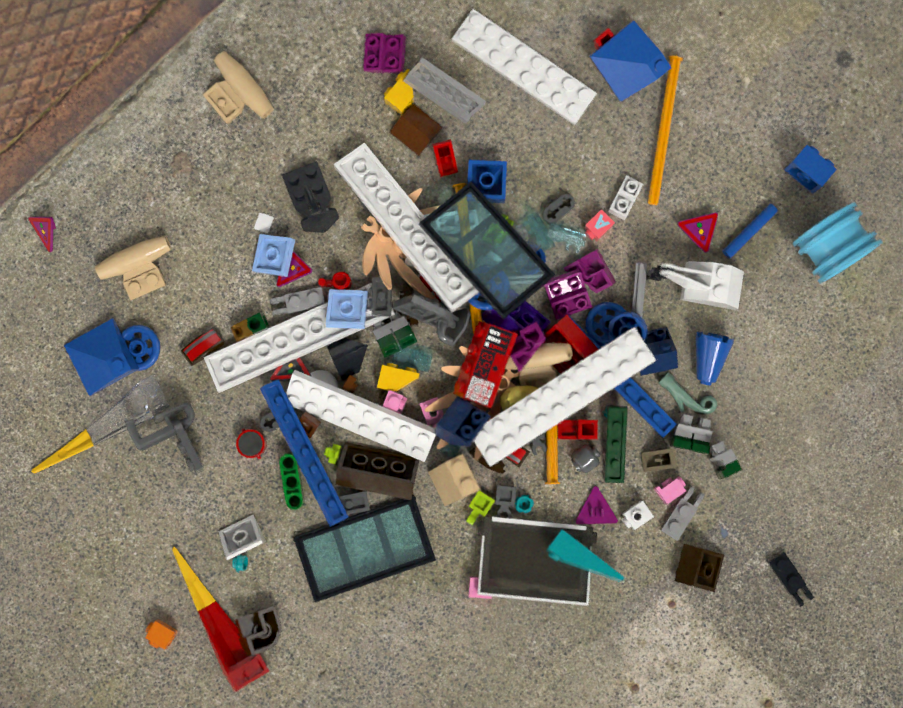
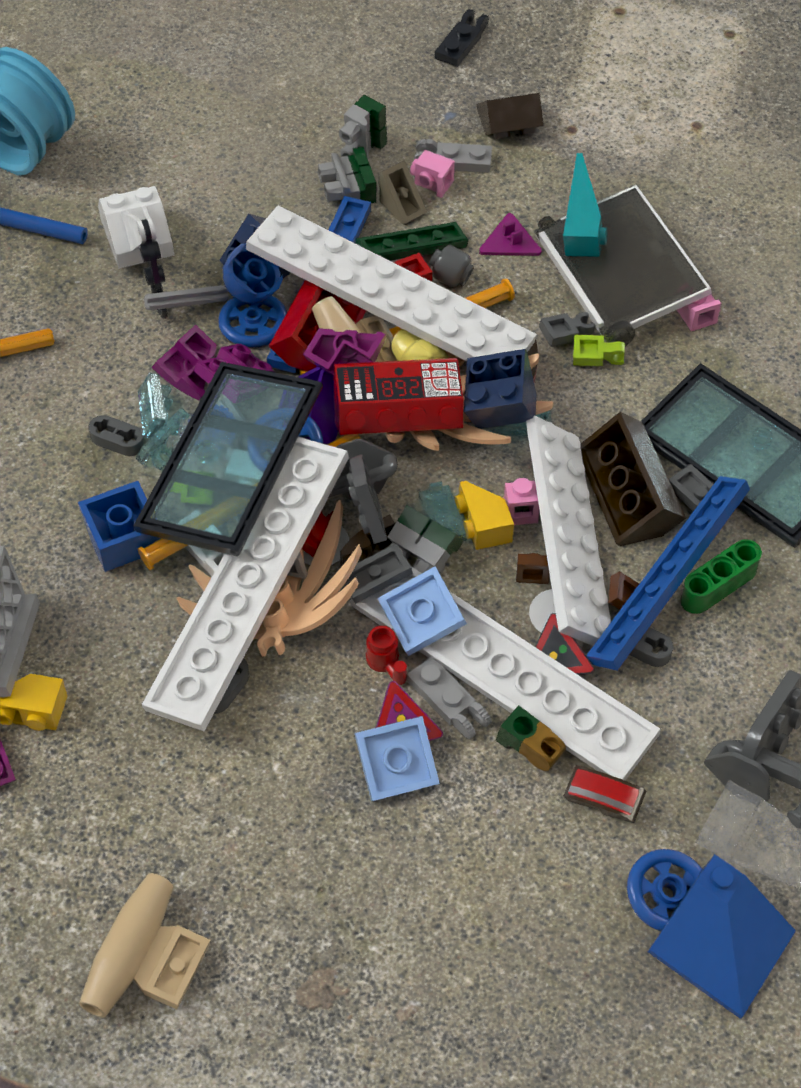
camera: 115 degrees left, 30 degrees down
tan plate [95,236,171,300] -> none
pearl dark grey piece [236,428,267,460] -> none
white sticker [254,213,273,233] -> none
black plate [282,161,339,233] -> none
lime plate [323,444,342,465] -> none
black slope [326,338,368,380] -> none
reddish brown slope [390,104,443,156] -> none
bright pink brick [420,397,444,428] -> none
tan slope [428,454,480,506] -> none
red slope [432,139,458,177] -> none
teal plate [515,494,534,513] -> none
coral brick [584,209,615,241] -> none
white slope [608,175,643,220] -> none
white brick [622,501,654,530] -> none
sand green plant [658,371,717,414] -> none
piece [677,212,718,253] -> none
blue cone [695,331,734,385] -> none

